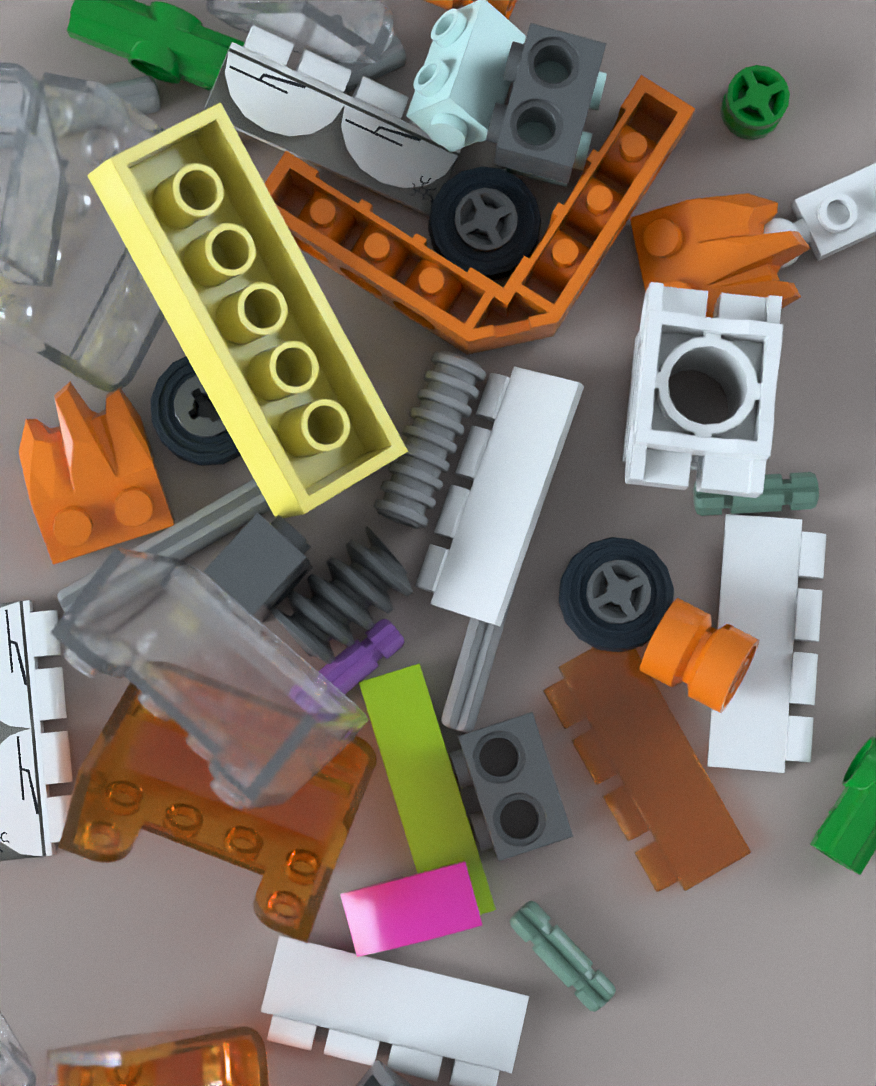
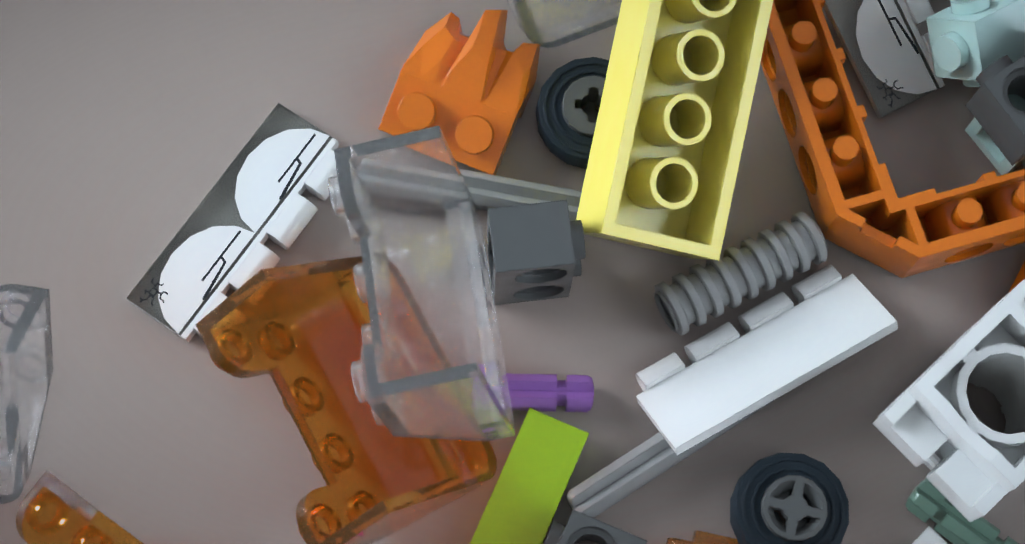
camera: 40 degrees right, 10 degrees down
dark grey piece [270,526,413,664] -> none
black wheel [428,166,541,280] -> none

